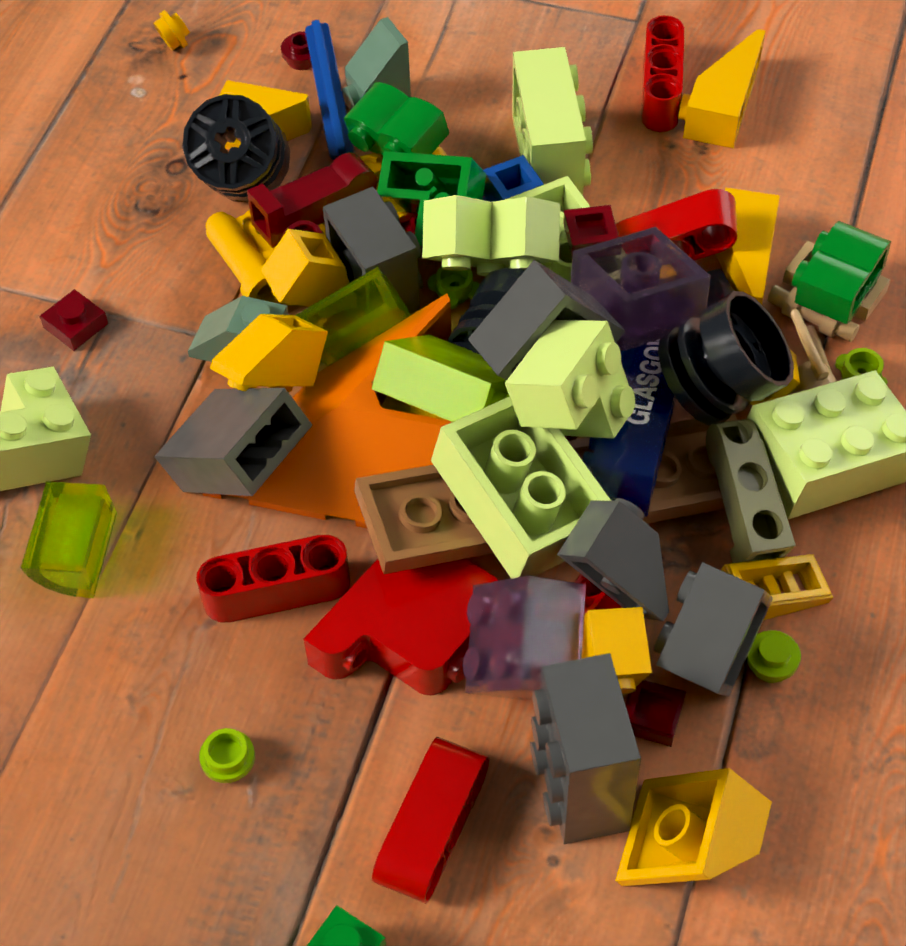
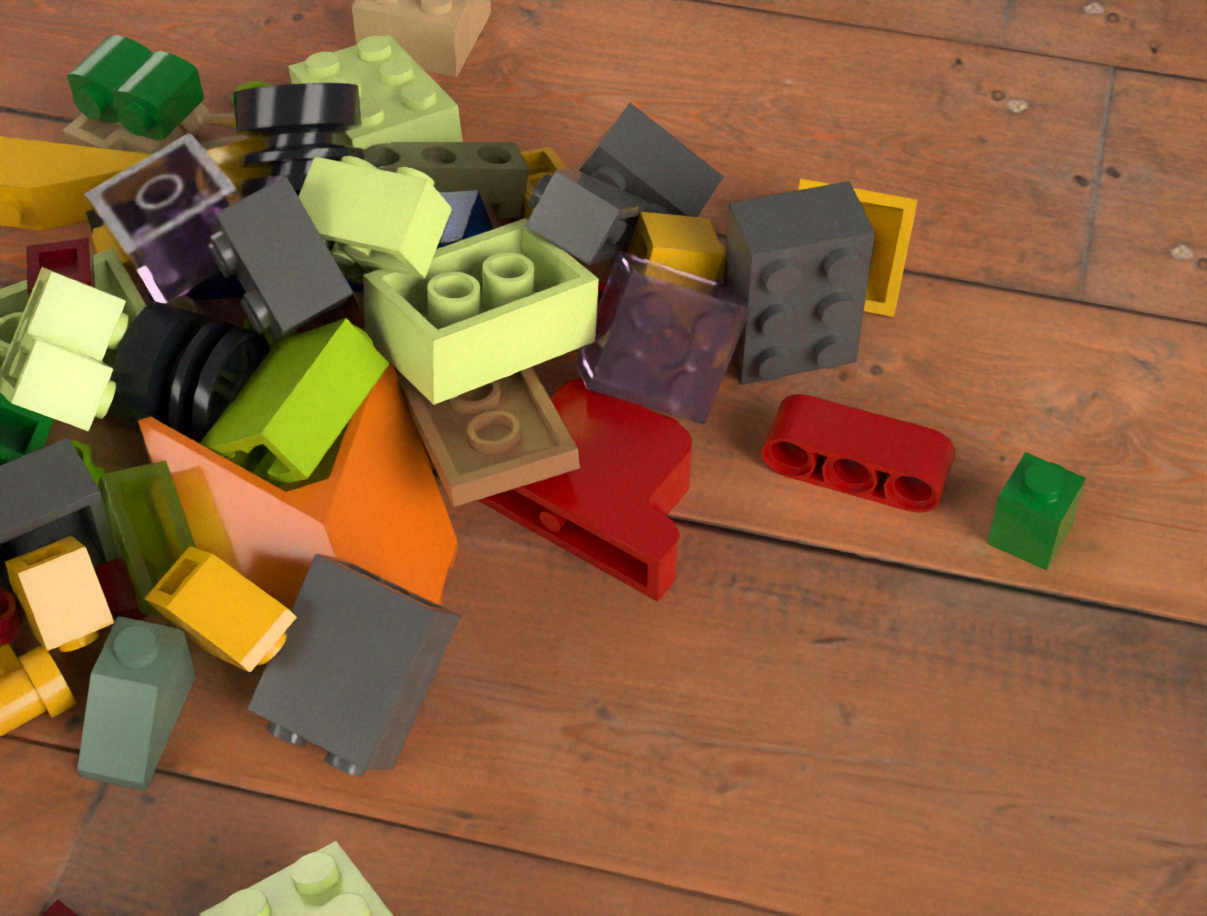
camera: 95 degrees left, 5 degrees down
clear neon green brick [20,481,117,598] -> none
red beam [196,535,350,623] -> none
lime plate [199,728,255,783] -> none
red beam [616,189,738,273] -> none

